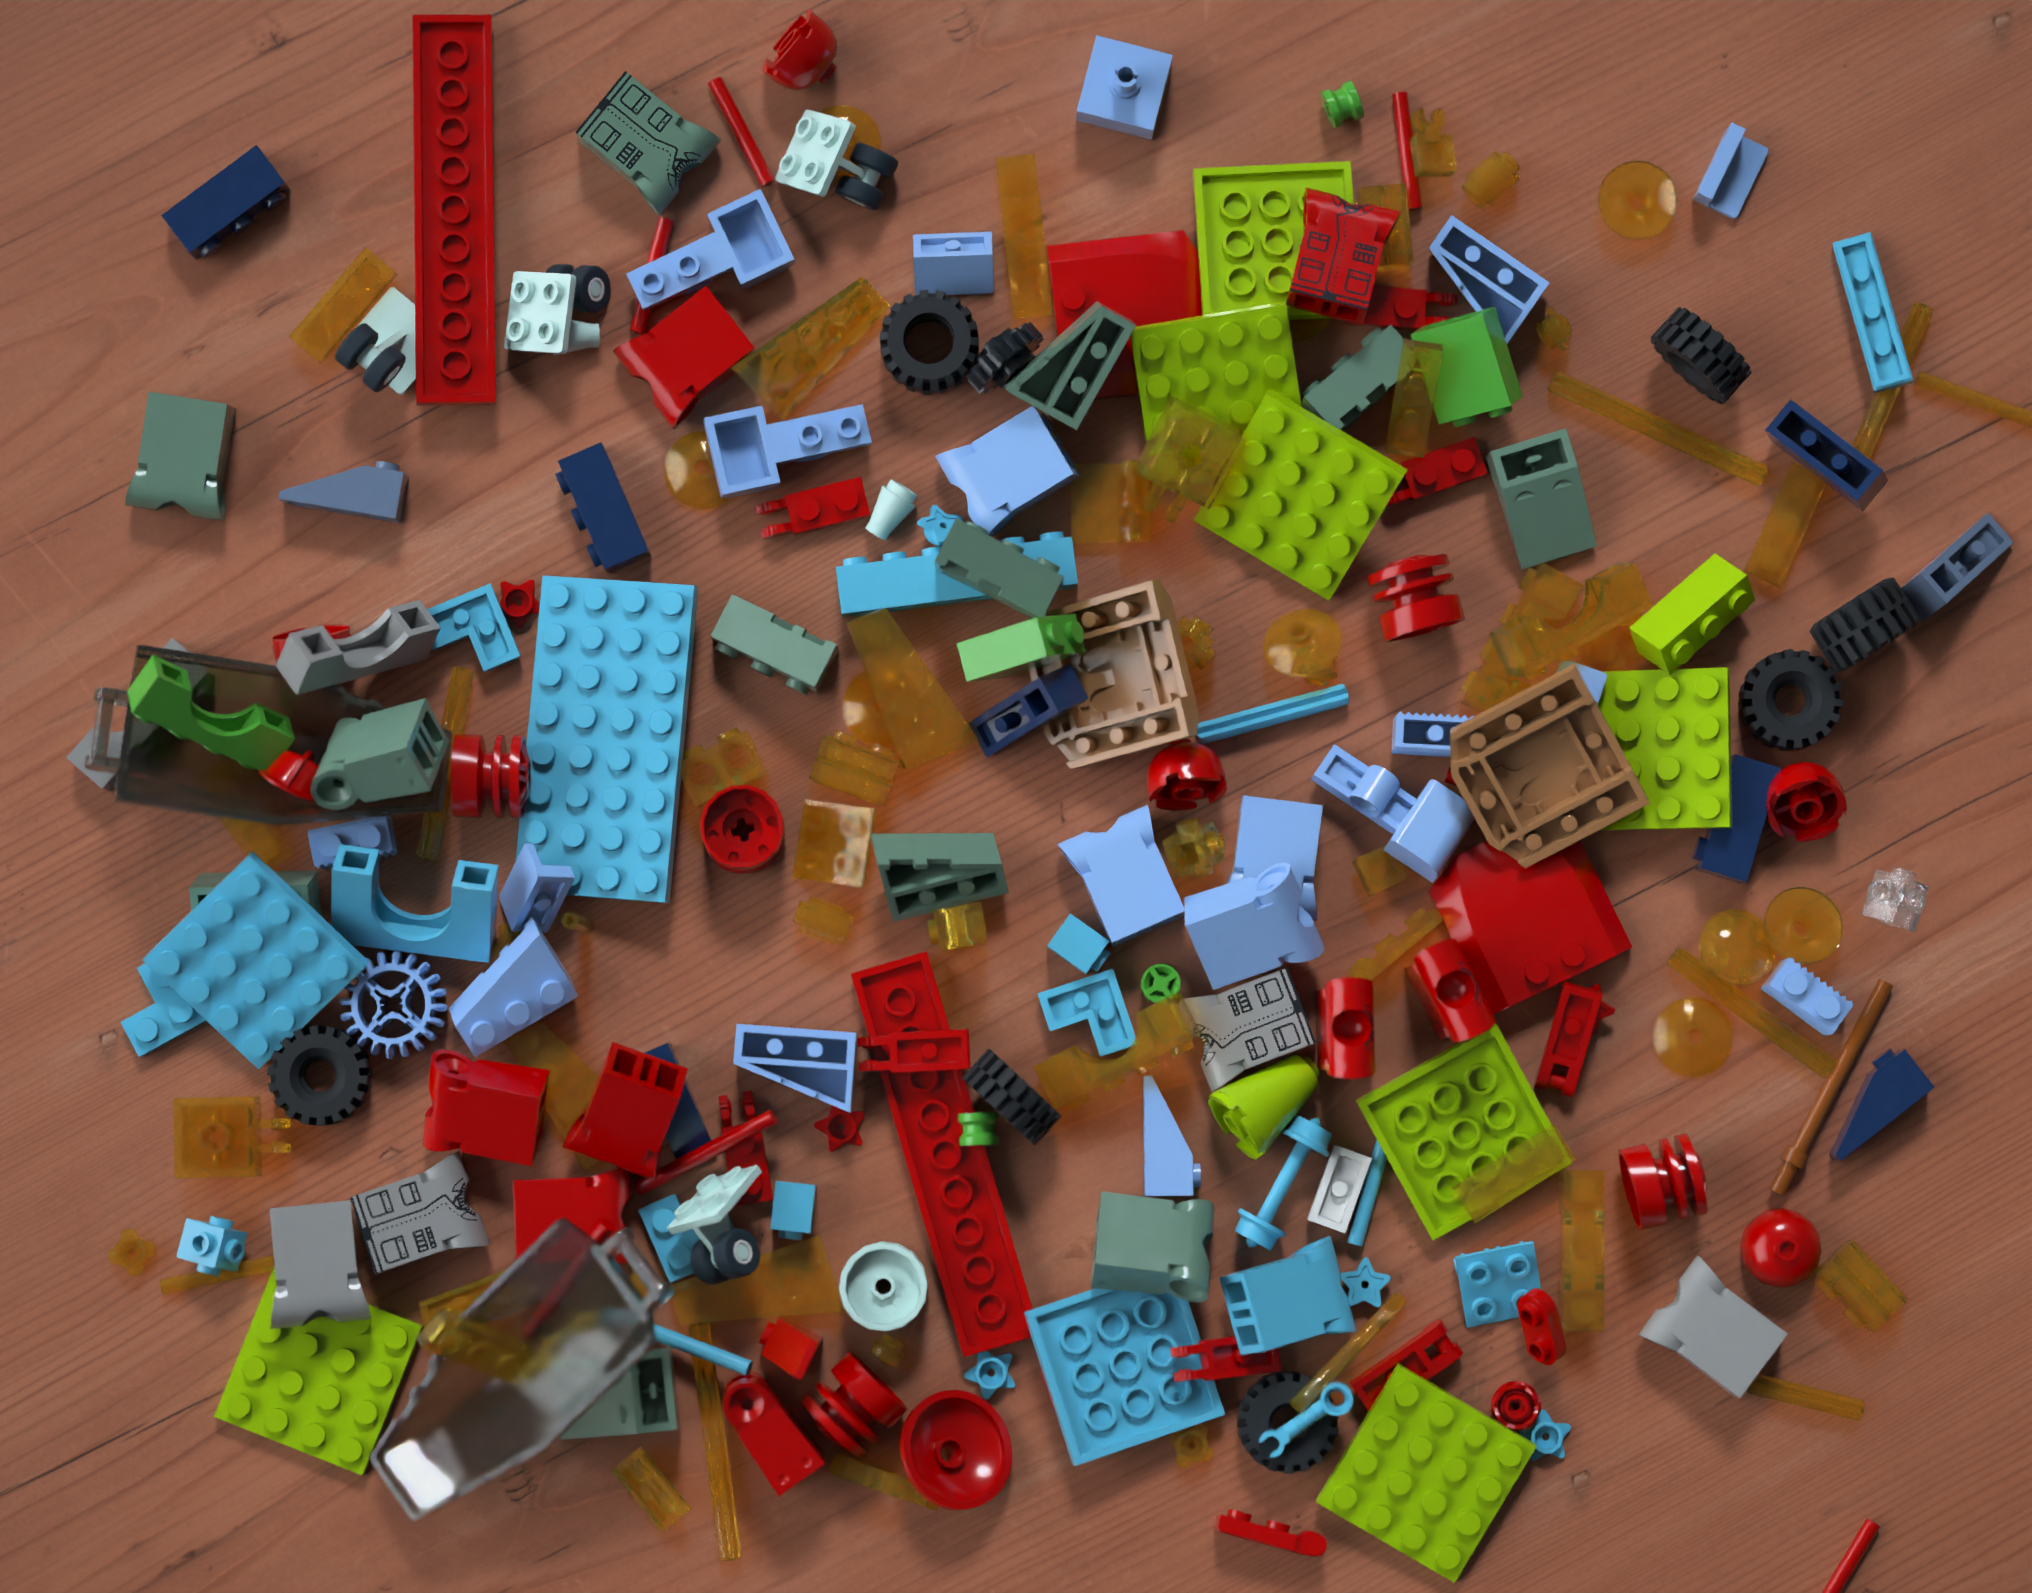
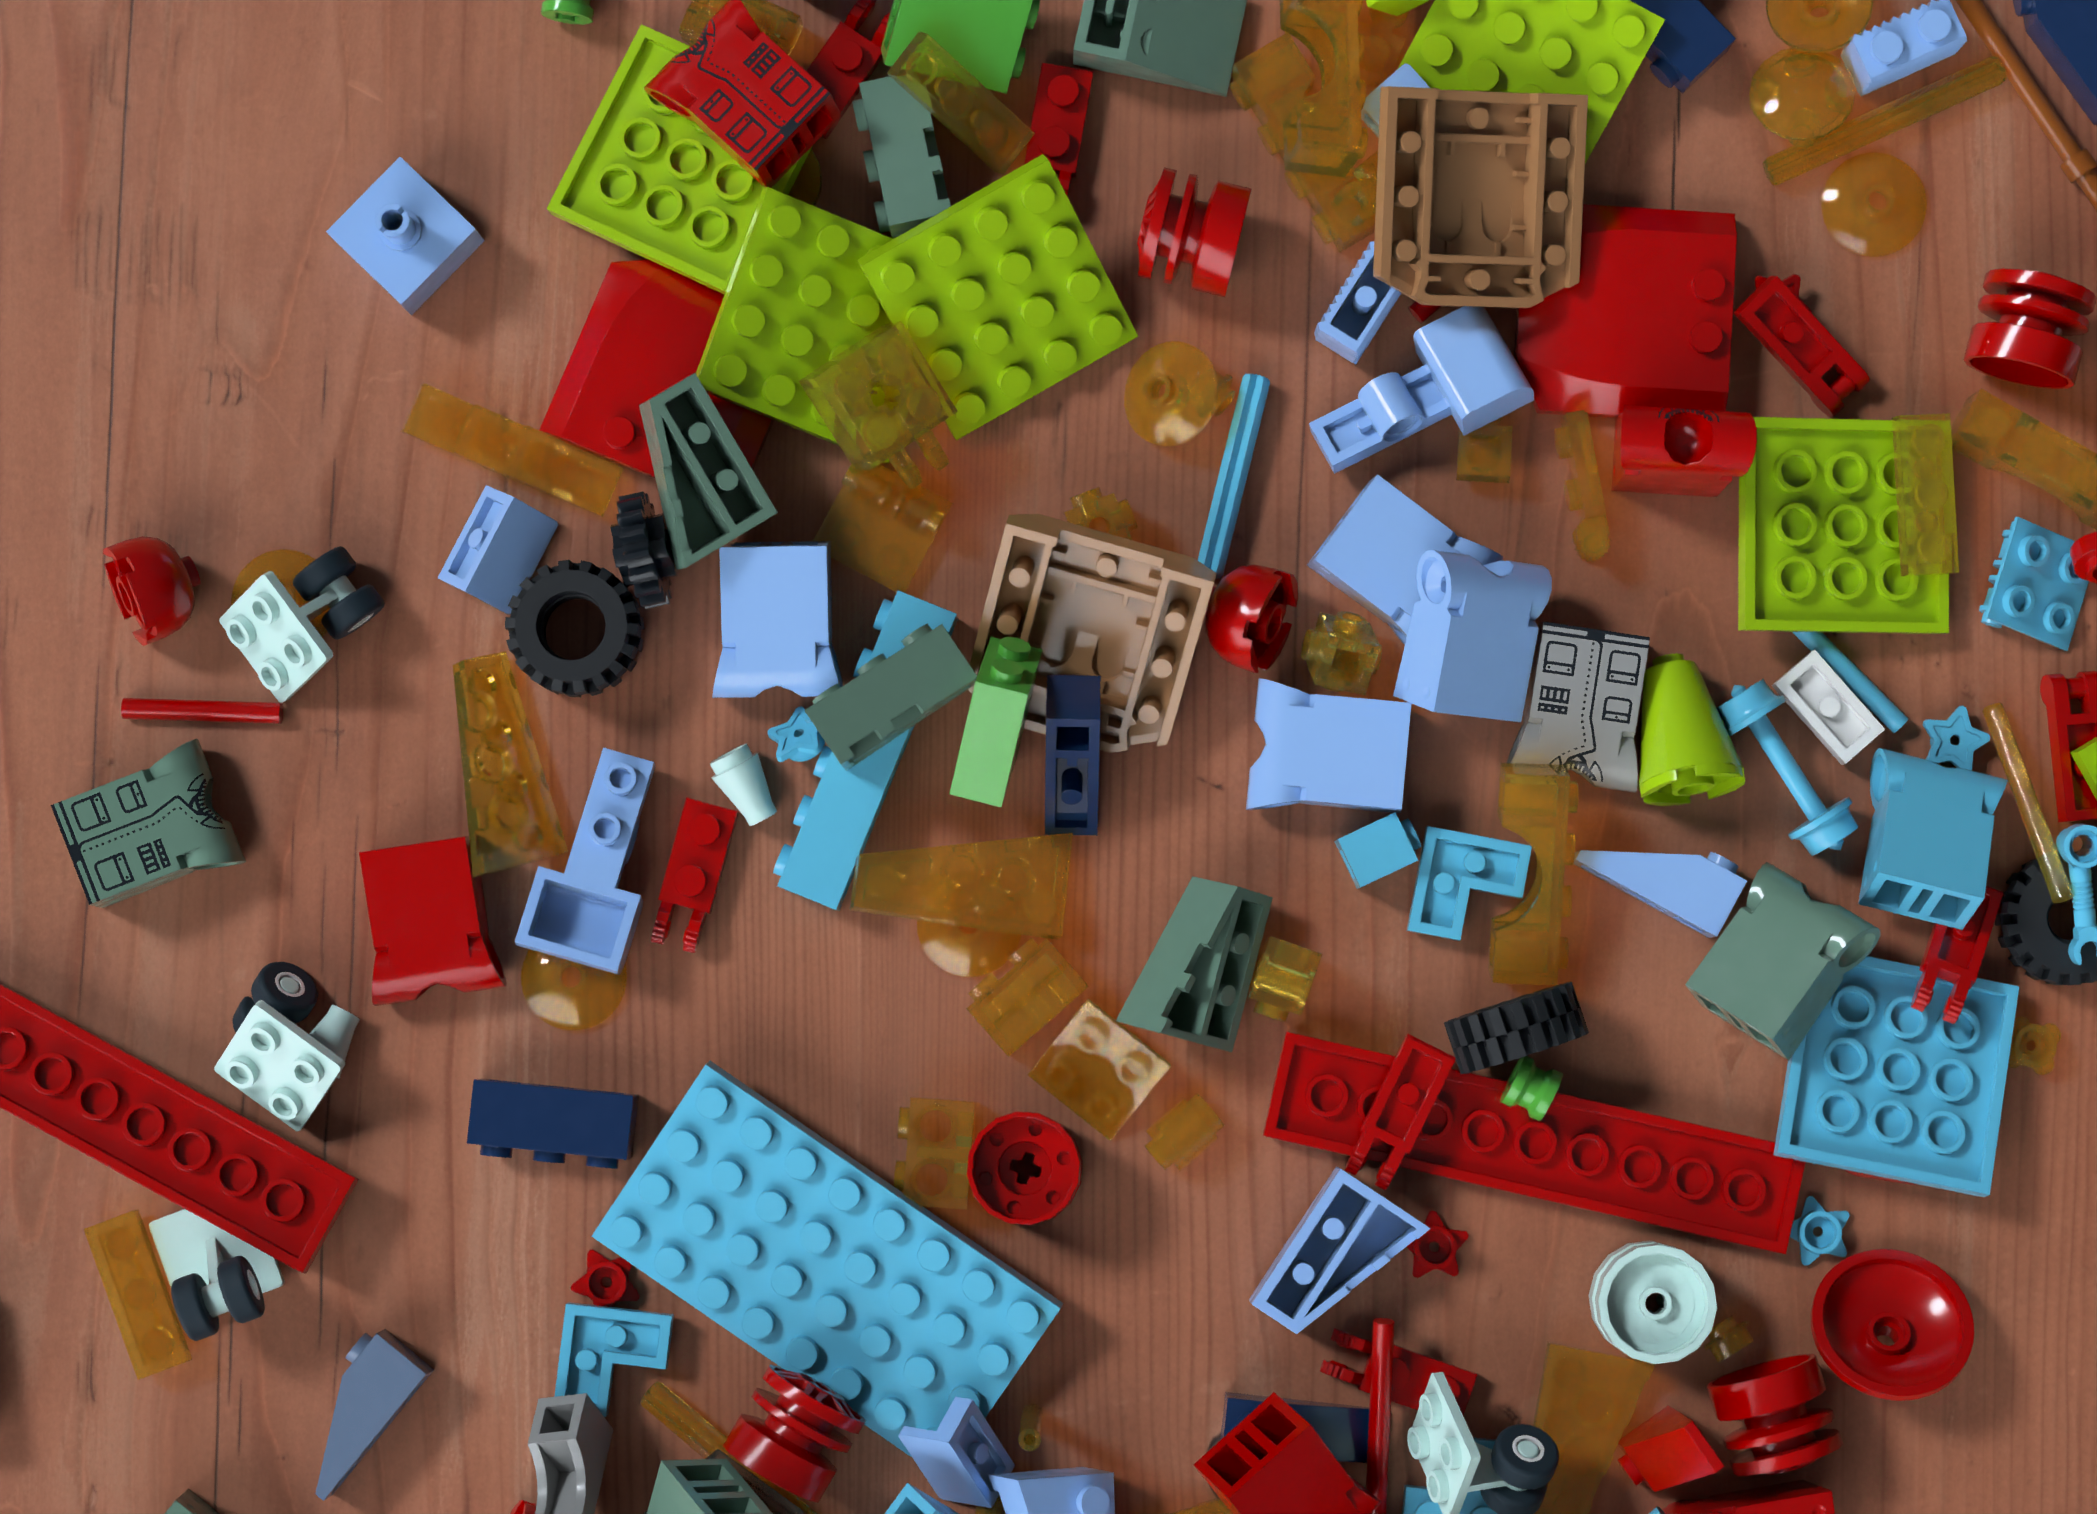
camera: 55 degrees left, 0 degrees up
light blue plate [626,189,795,311] -> none
red bar [629,217,674,335] -> none
sand green wedge [710,594,839,695] -> none
medium azure brick [770,1181,817,1240] -> none
clear yellow beam [828,1452,939,1510] -> none
bright green wheel [1141,964,1181,1004] -> none
red piece [1315,977,1375,1079] -> none

